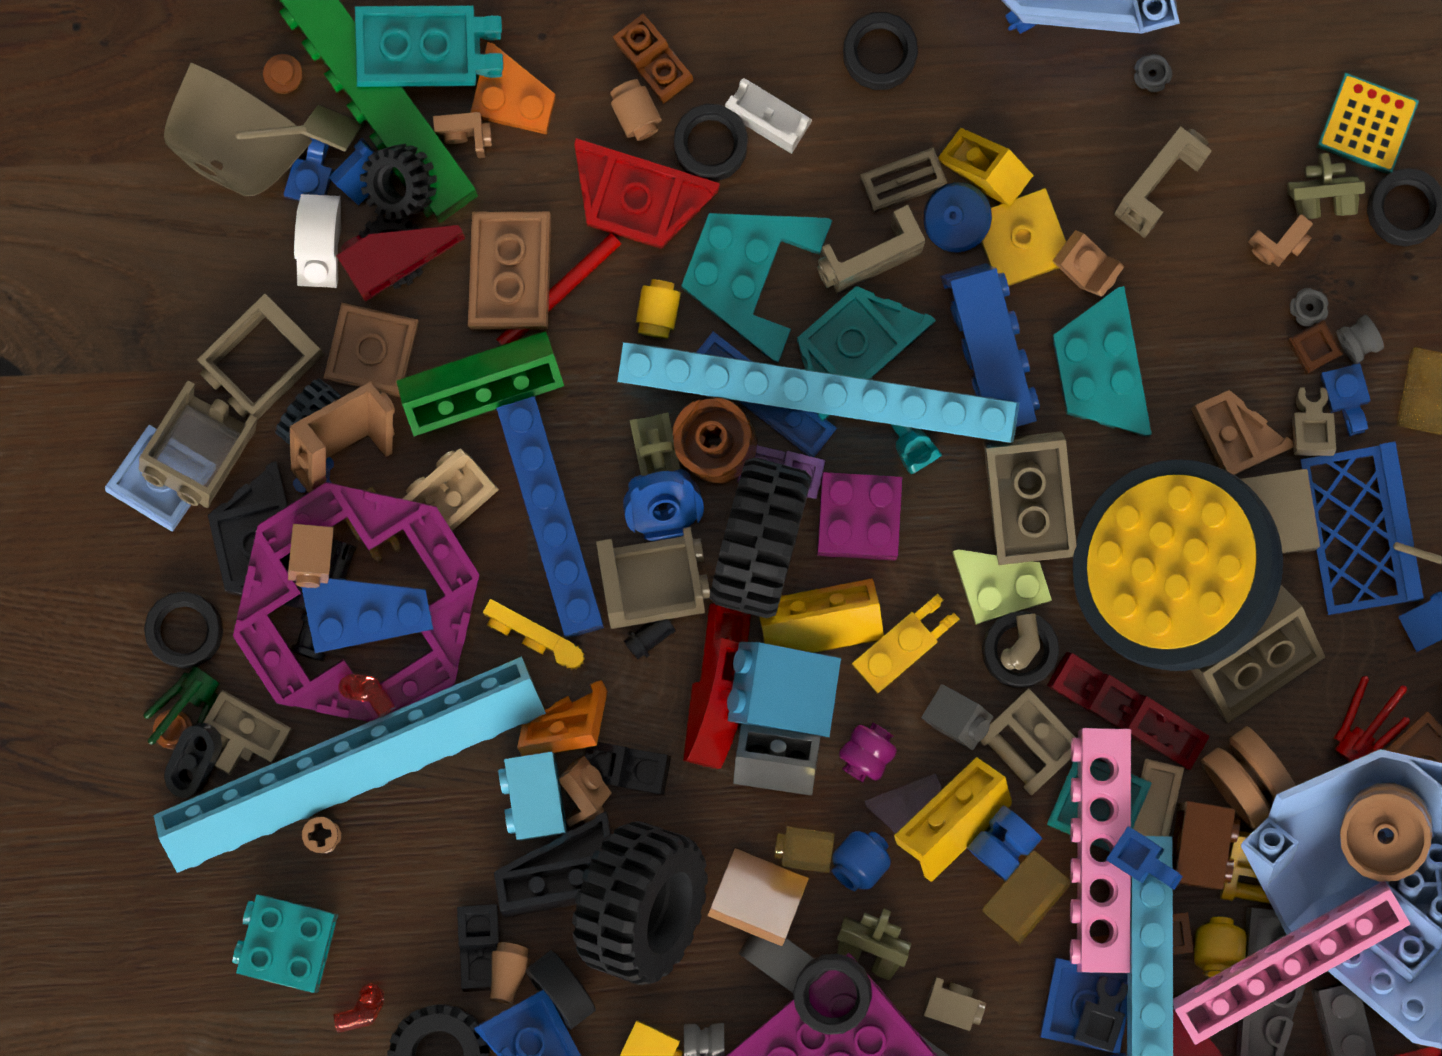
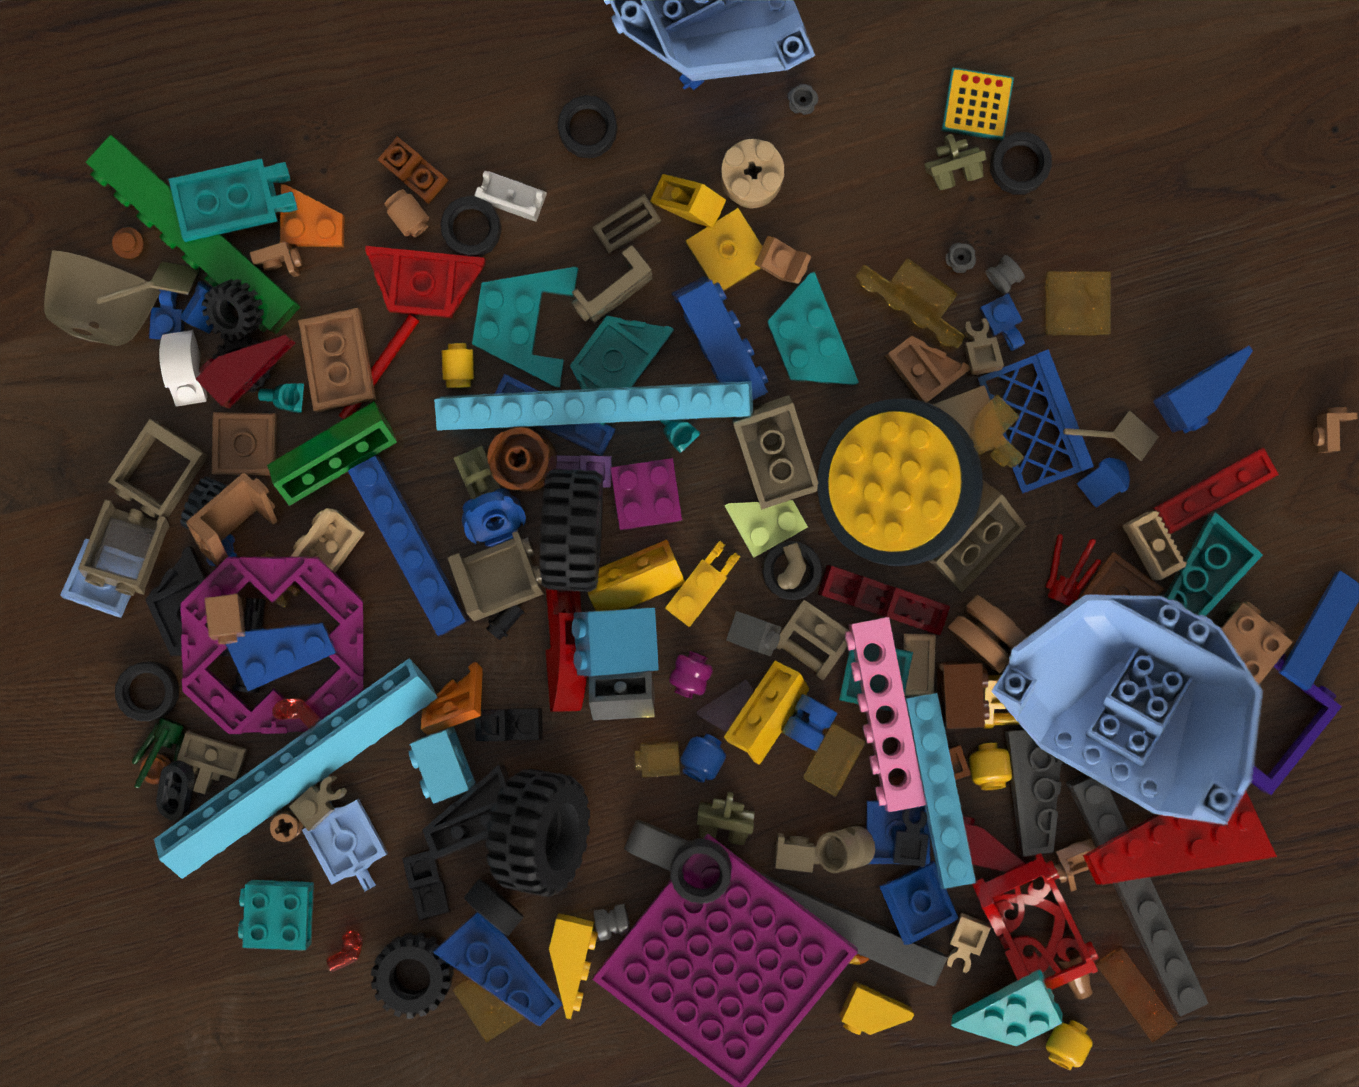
camera: 10 degrees left, 5 degrees up
yellow hinge [483,599,585,670] -> none
medium nougat cone [490,942,531,1005] -> none
medium nougat bracket [558,755,612,827] -> none
tile [708,848,809,946] -> none
blue piece [923,182,992,252] -> none
blue plate [1106,826,1183,890] -> none
dark tan panel [1114,126,1211,238] -> none
bright pink brick [1173,881,1410,1045] -> none
medium nougat bracket [1248,214,1313,267] -> none
reddish brown tile [1287,320,1343,375] -> none
medium nougat wheel [1340,783,1433,882] -> none
none -> teal piece [258,383,304,413]
none -> dark tan plate [289,776,347,831]
none -> light blue plate [302,799,388,892]
none -> tan brick [721,139,784,208]
none -> dark tan wheel [816,826,875,873]
none -> clear yellow bracket [856,258,965,348]
none -> clear yellow brick [970,395,1025,468]

